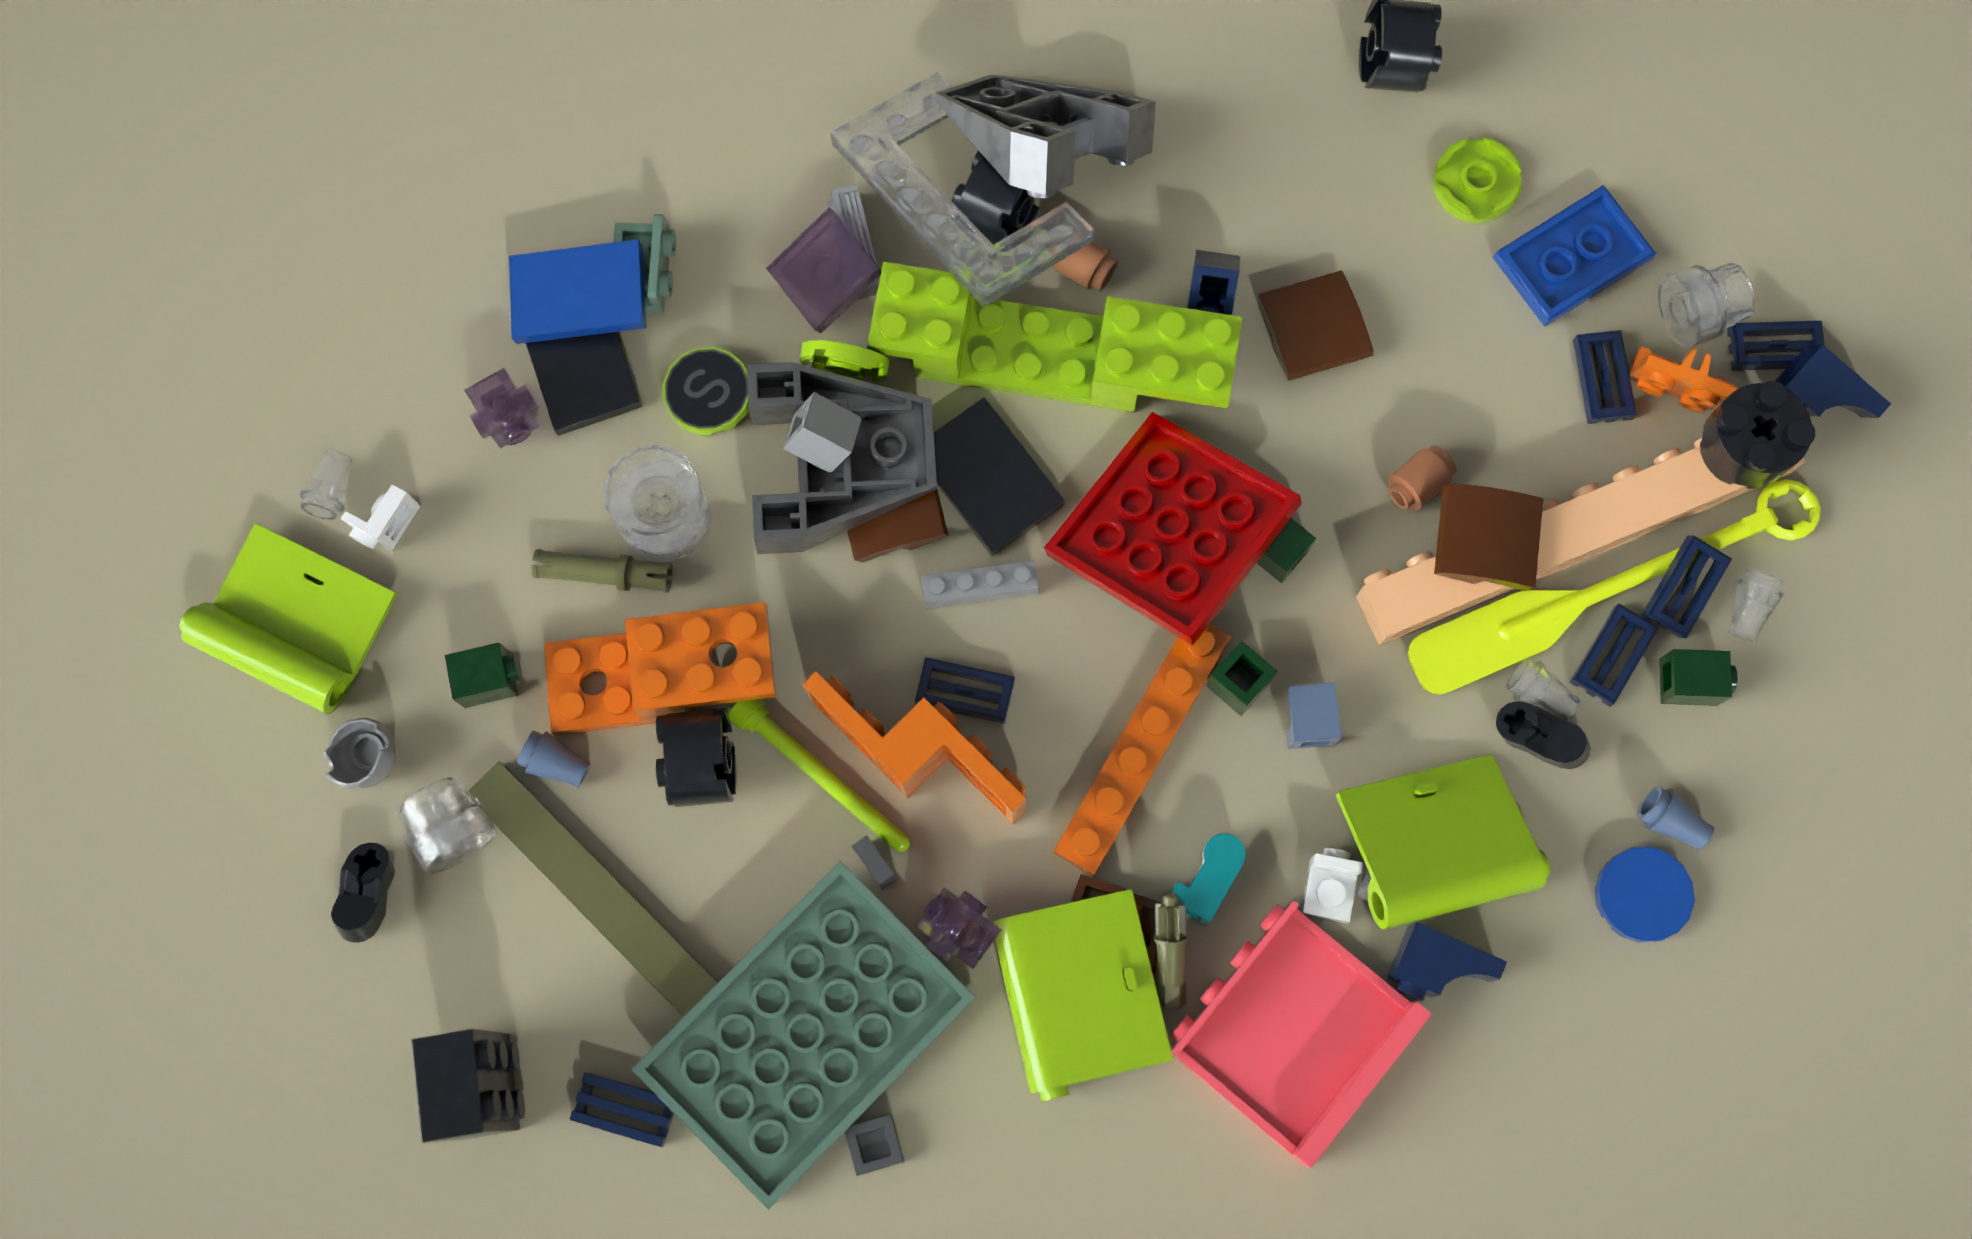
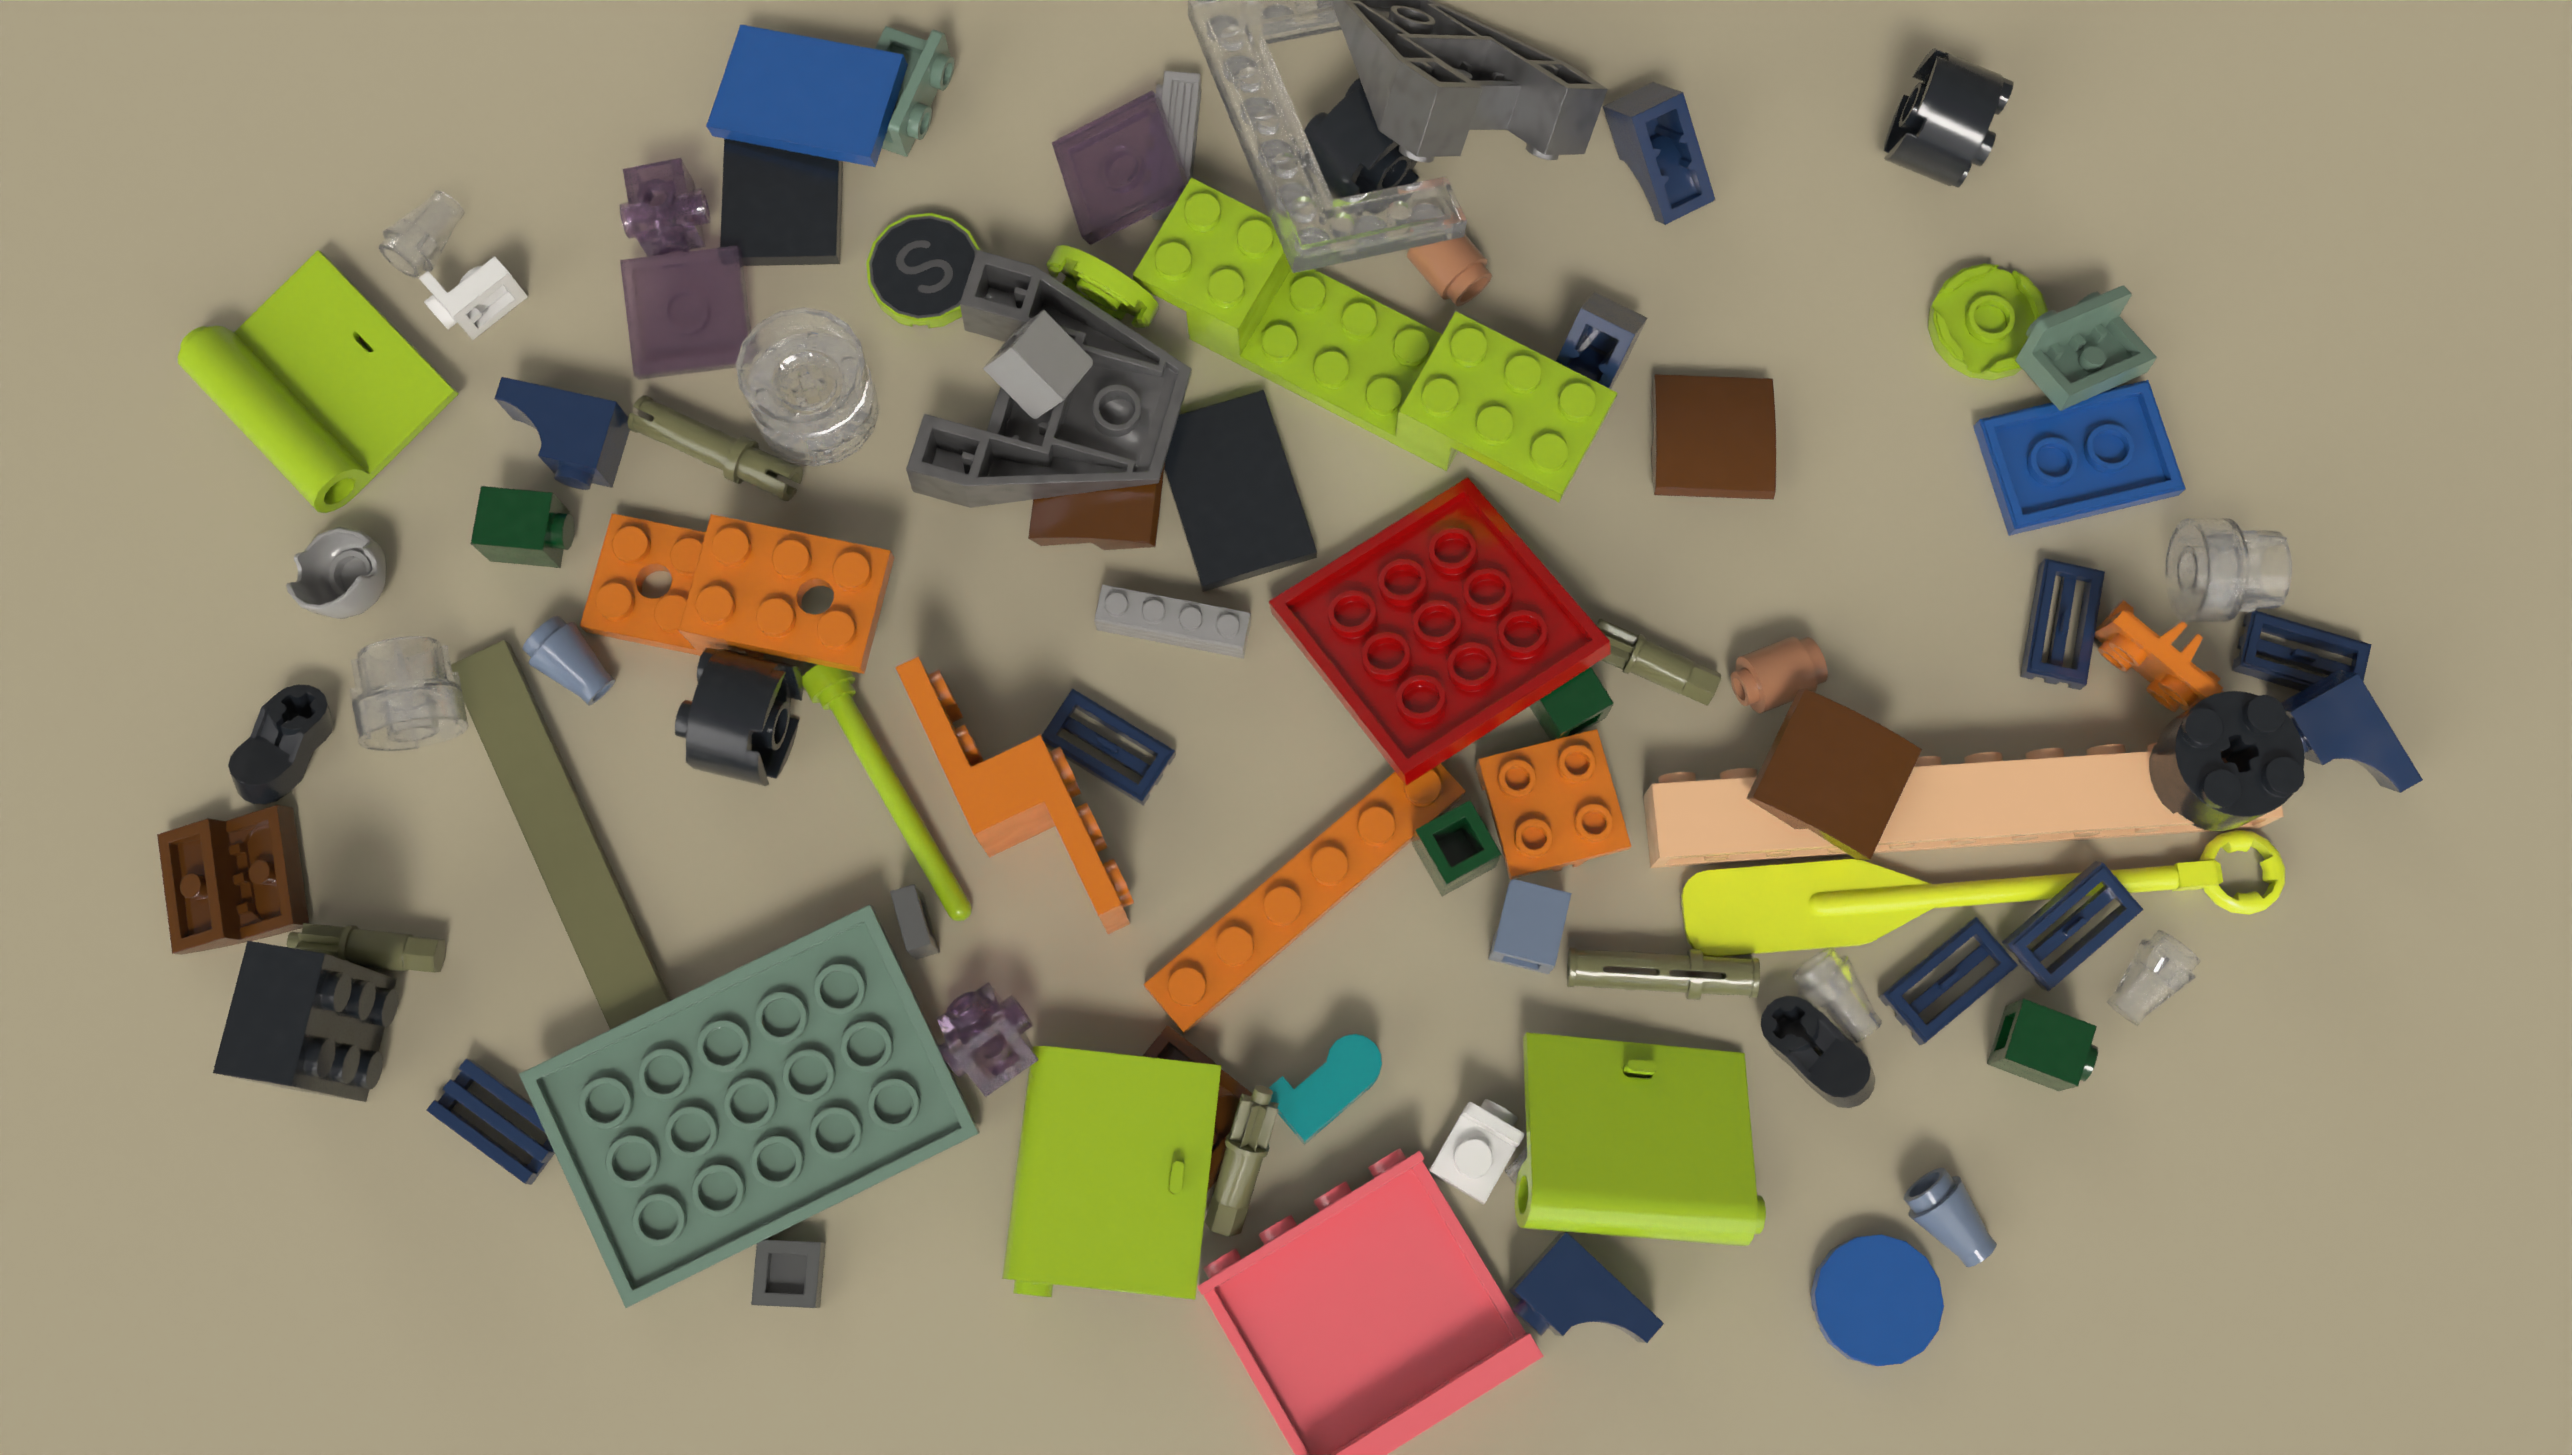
camera: 15 degrees right, 0 degrees up
none -> reddish brown slope [157,805,309,955]
none -> olive piece [287,923,446,973]
none -> dark blue arch [494,377,630,490]
none -> clear purple tile [620,246,755,380]
none -> orange piece [1475,729,1632,879]
none -> olive pin [1567,947,1760,1000]
none -> olive piece [1596,618,1721,706]
none -> dark blue arch [1603,82,1715,225]
none -> sand green bracket [2015,285,2157,411]

